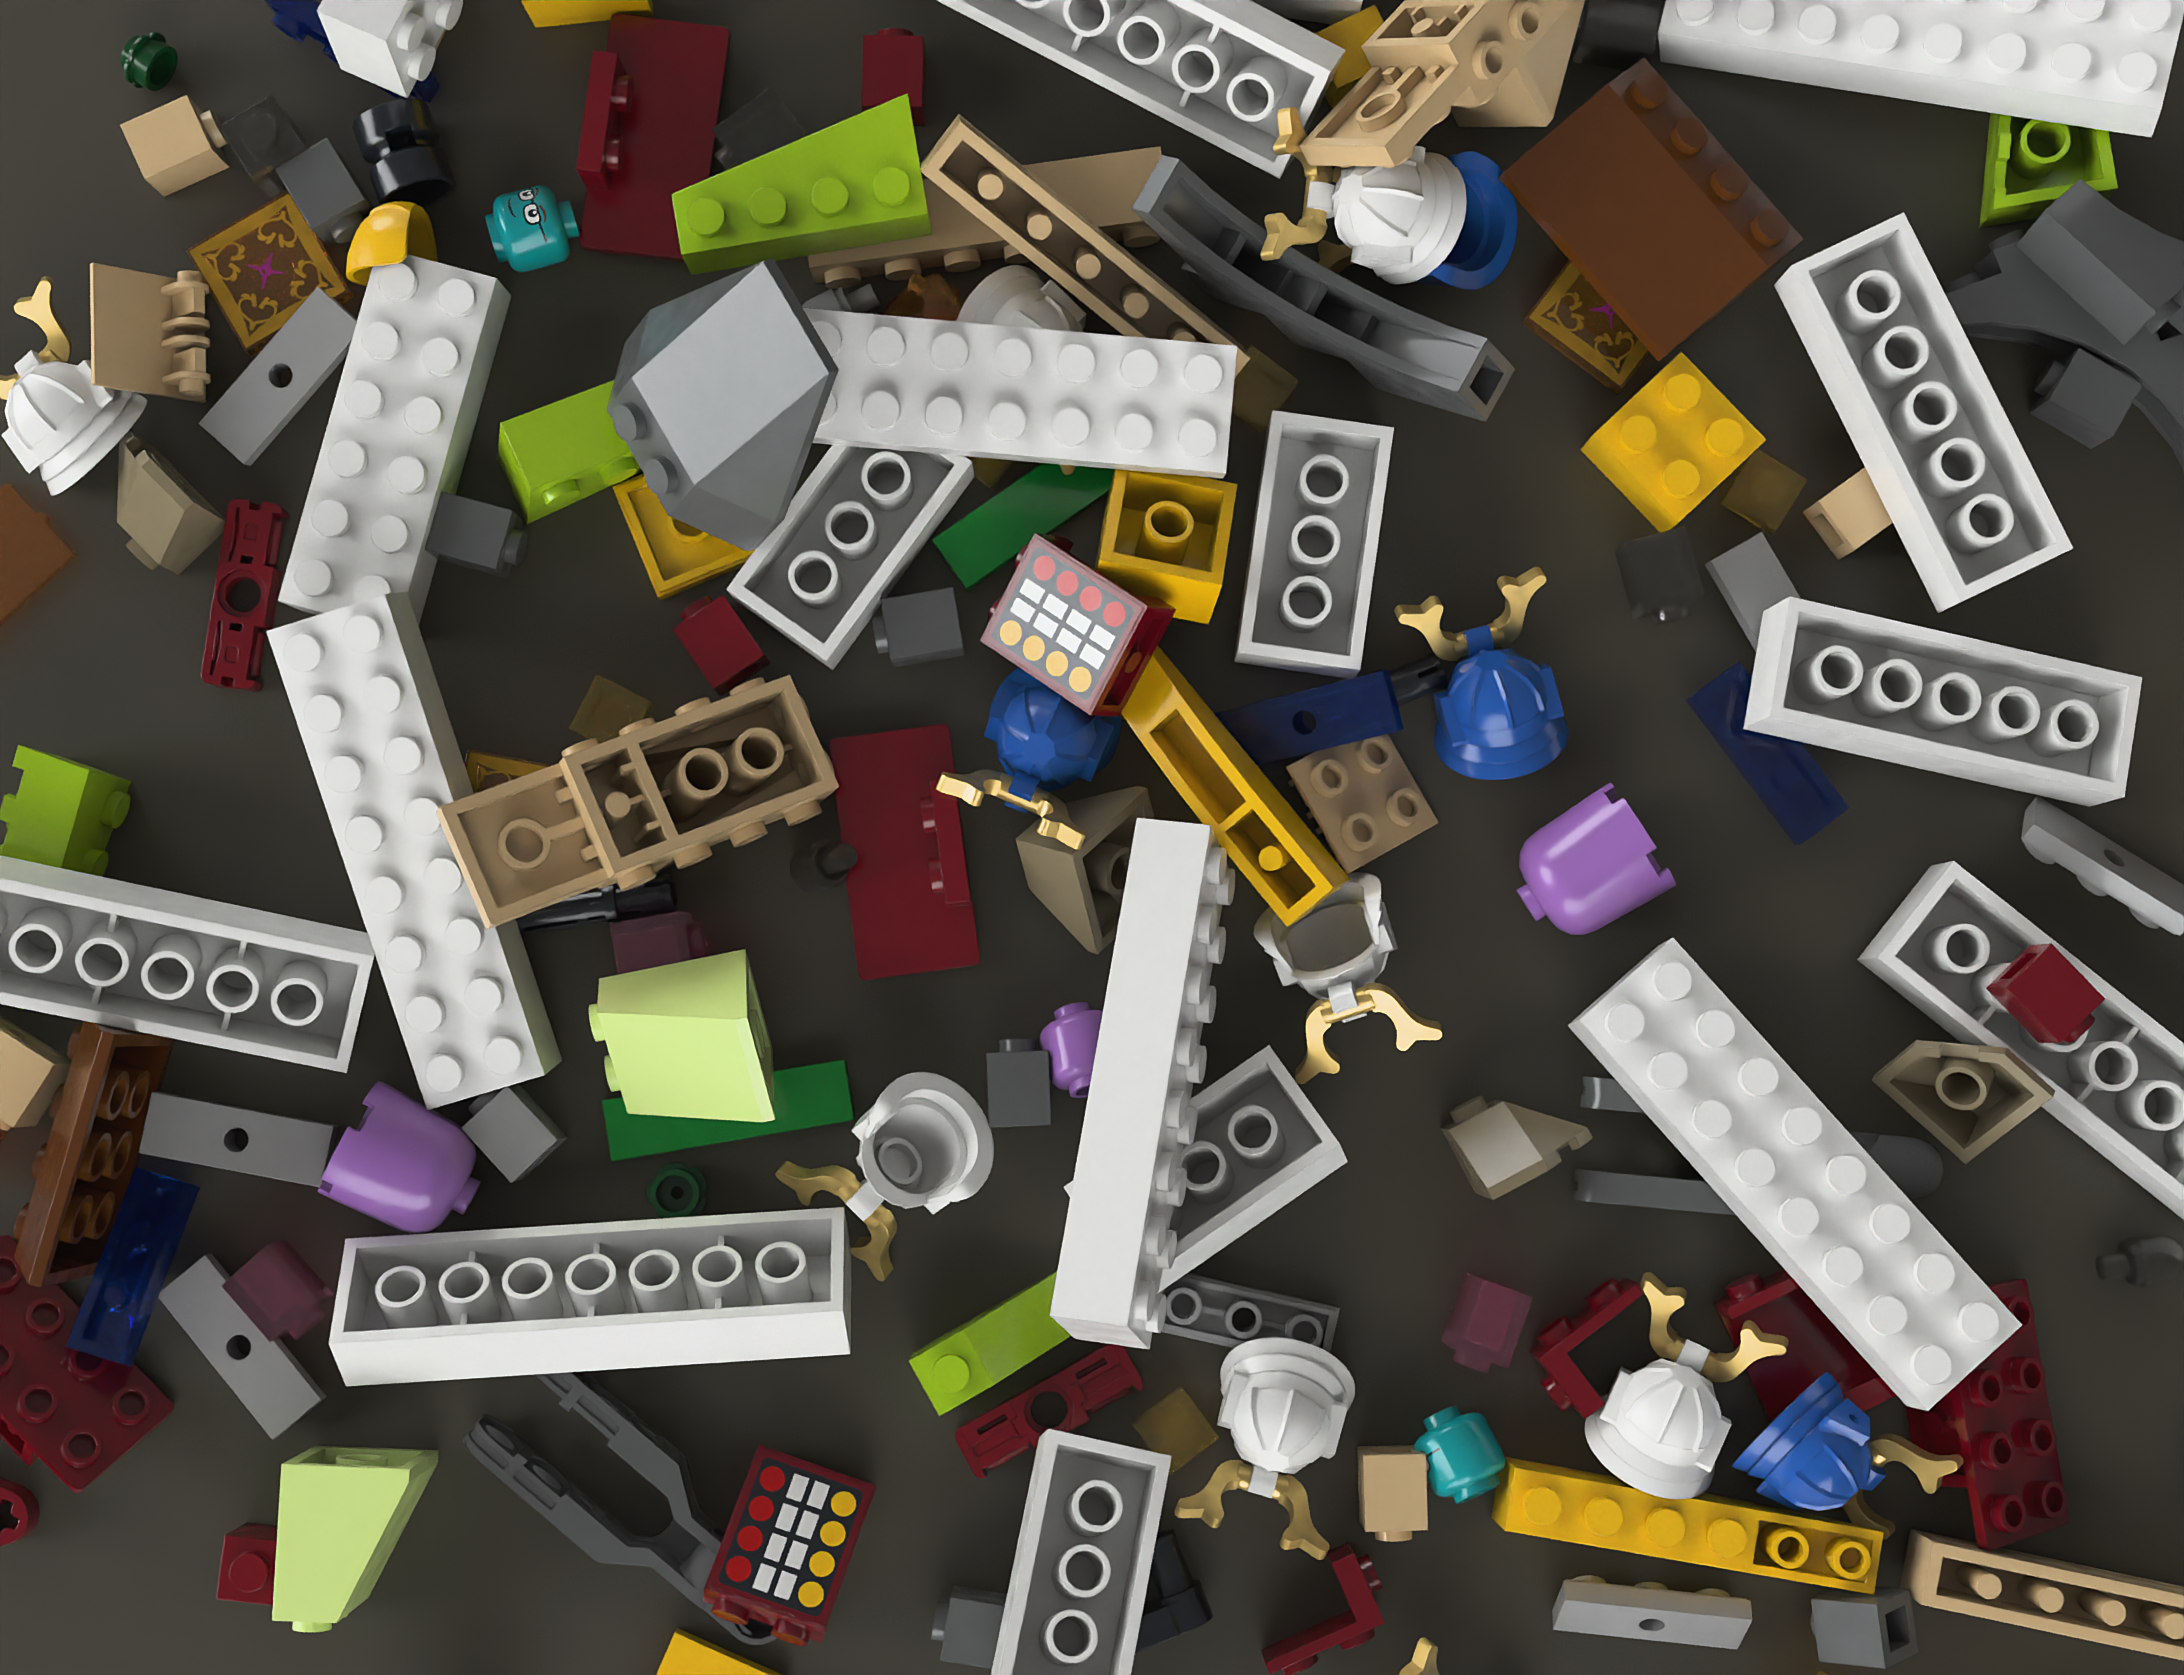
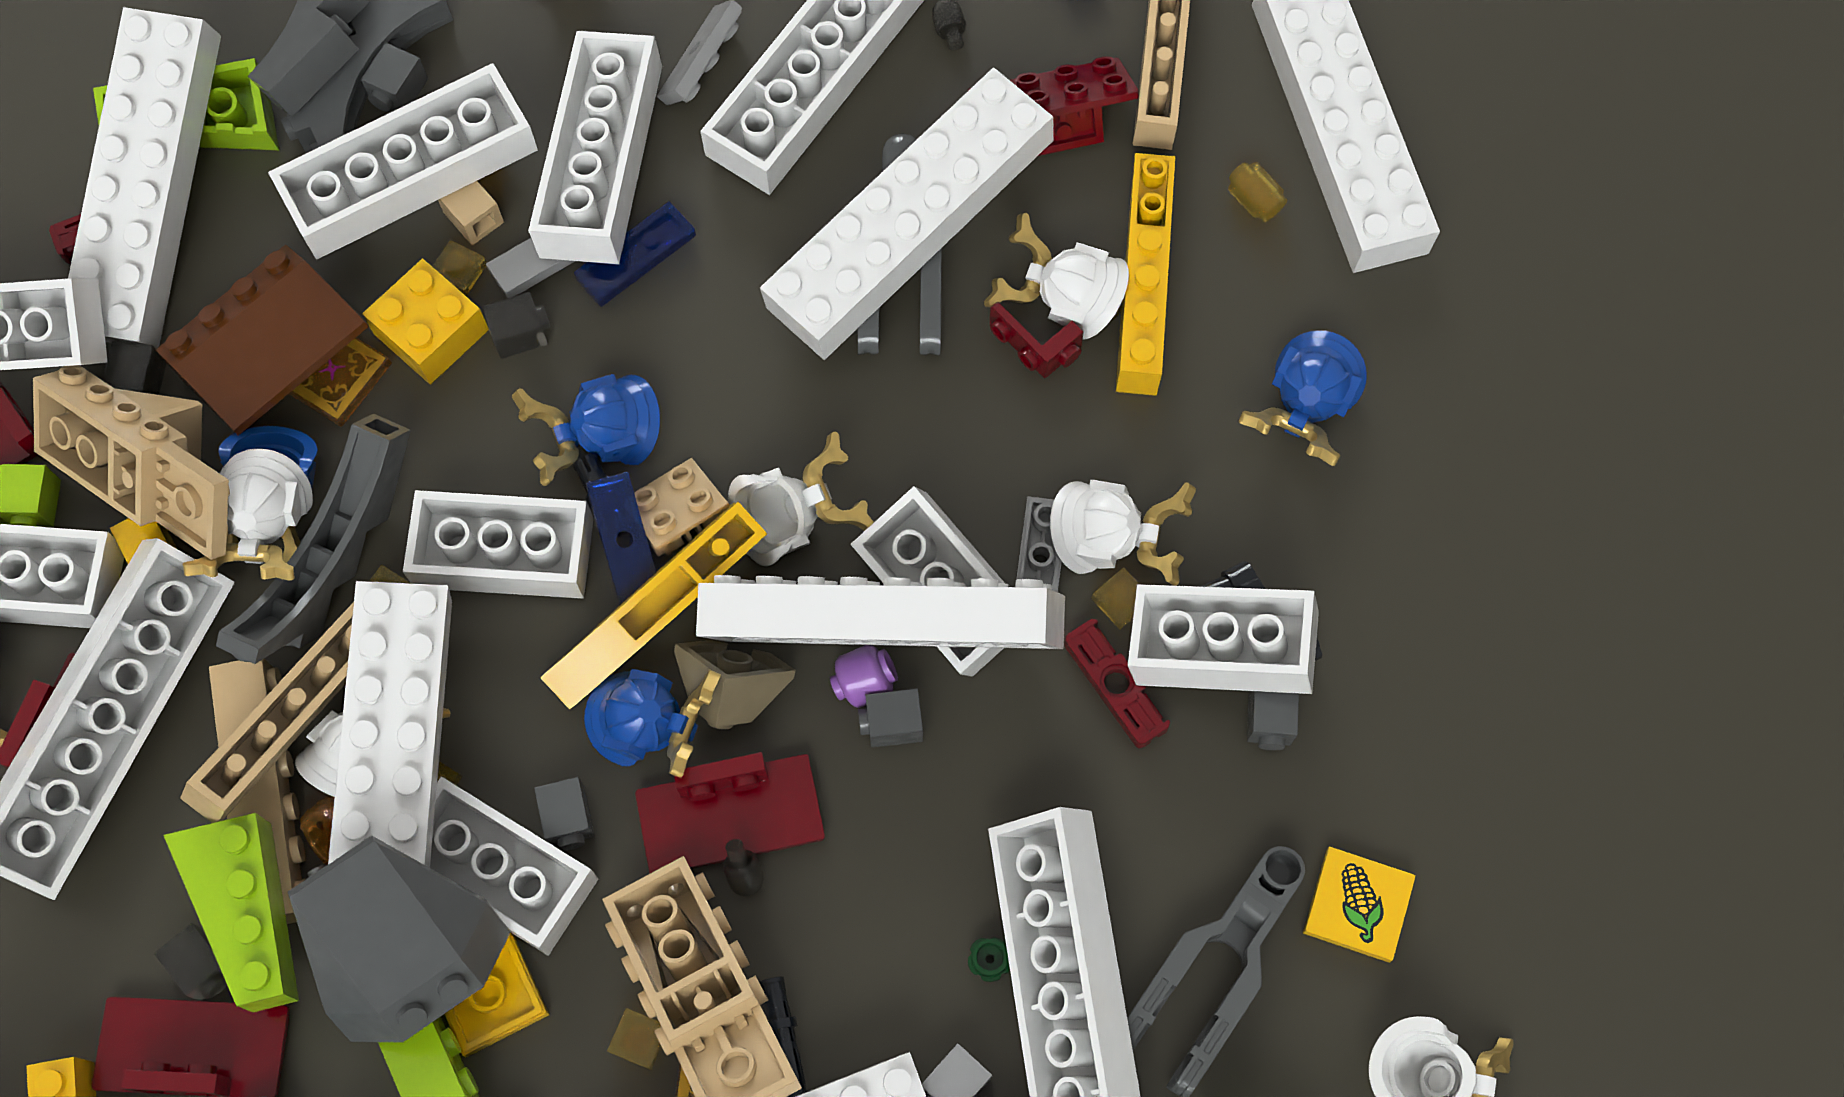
camera: 90 degrees left, 15 degrees down
yellowish green slope [589,949,775,1122] -> none
green tile [602,1059,856,1161] -> none
clear pink brick [609,911,708,975] -> none
dark red brick [672,595,771,696] -> none
panel [703,1444,877,1646] -> none
white helmet [775,1072,994,1281] -> none
dark red brick [861,28,927,126] -> none
lime slope [909,1270,1071,1416] -> none
green tile [932,463,1115,592] -> none
panel [980,533,1176,717] -> none
yellow brick [1095,469,1238,625] -> none
dark red bracket [1261,1542,1385,1675] -> none
tan brick [1357,1445,1428,1542] -> none
teal head [1413,1405,1506,1505] -> none
dark tan slope [1441,1095,1593,1200] -> none
clear pink brick [1441,1271,1533,1373] -> none
medium lavender cylinder [1516,782,1676,935] -> none
light grey tile [1552,1575,1752,1650] -> none
dark red panel [1713,1268,1897,1424] -> none
blue helmet [1731,1372,1963,1540] -> none
dark grey brick [1811,1587,1918,1669] -> none
dark tan slope [1872,1040,2055,1164] -> none
dark red brick [1986,943,2105,1043] -> none

